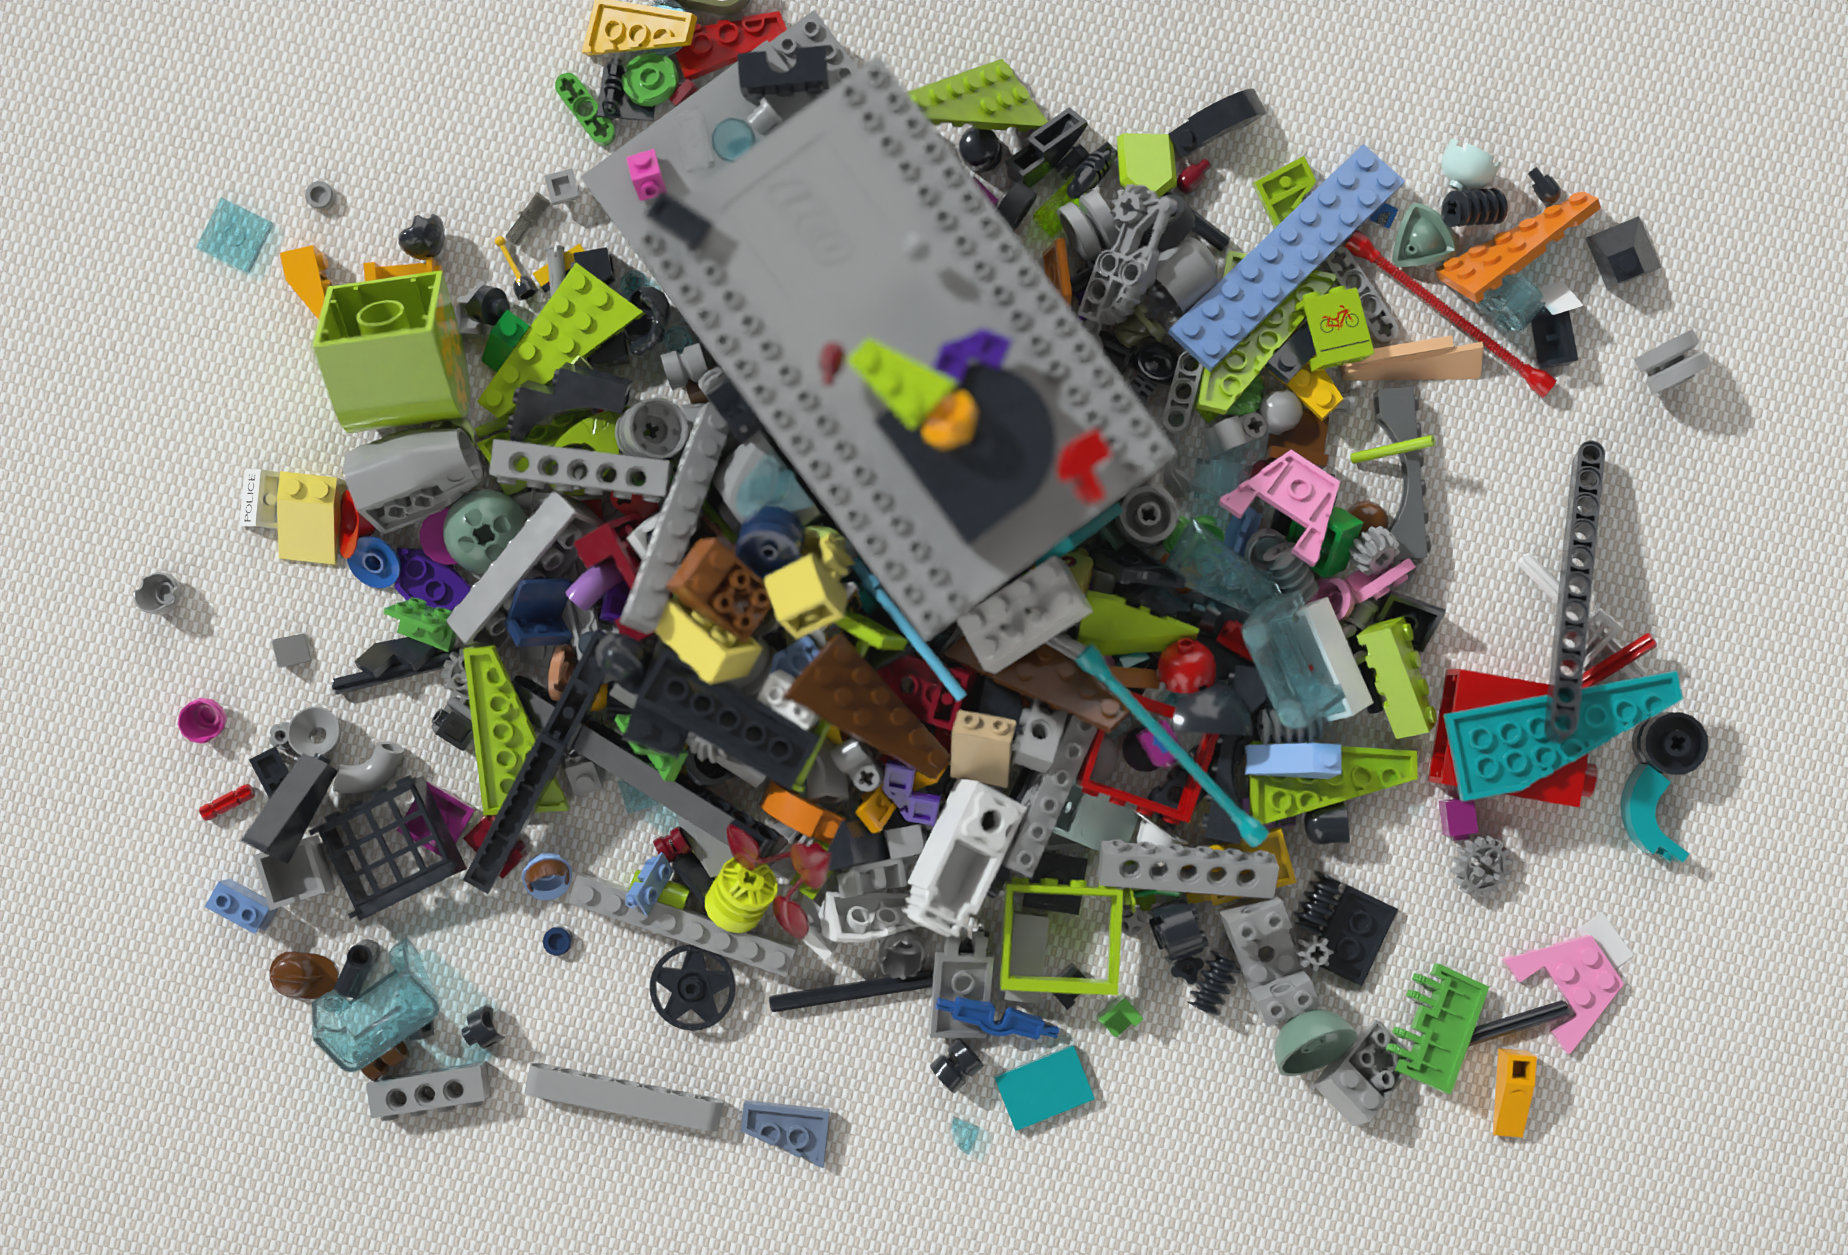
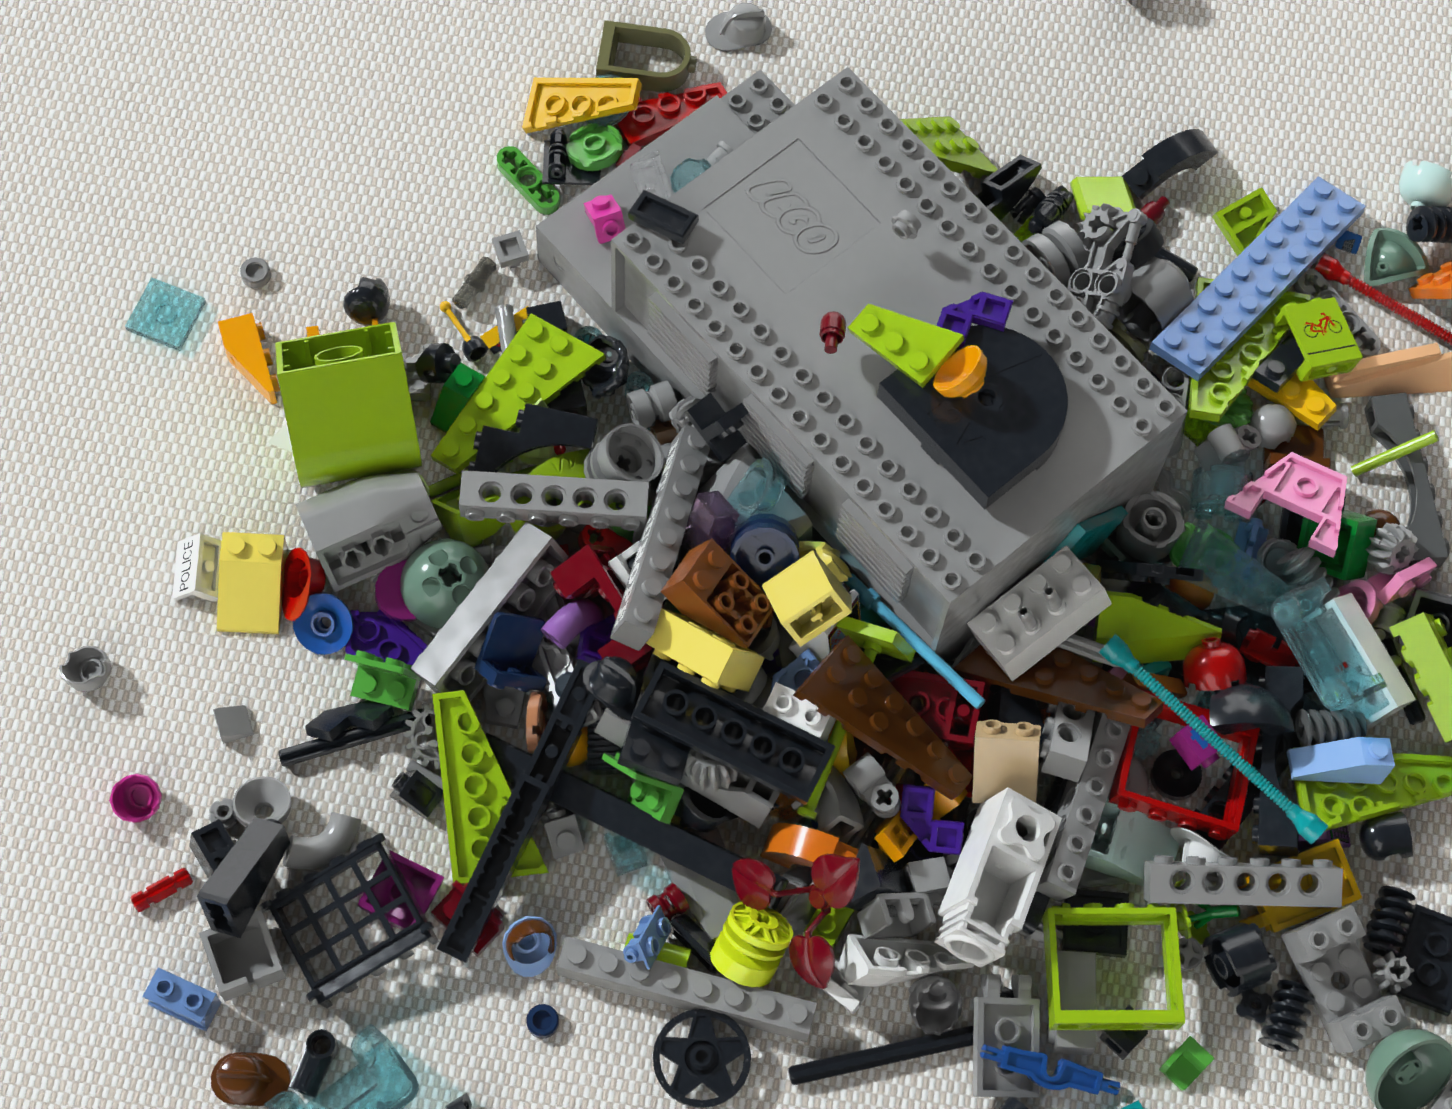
camera: 15 degrees left, 20 degrees down
black arch [737,45,829,100] -> none
red brick [1057,428,1113,504] -> none
none -> clear purple brick [680,491,740,553]

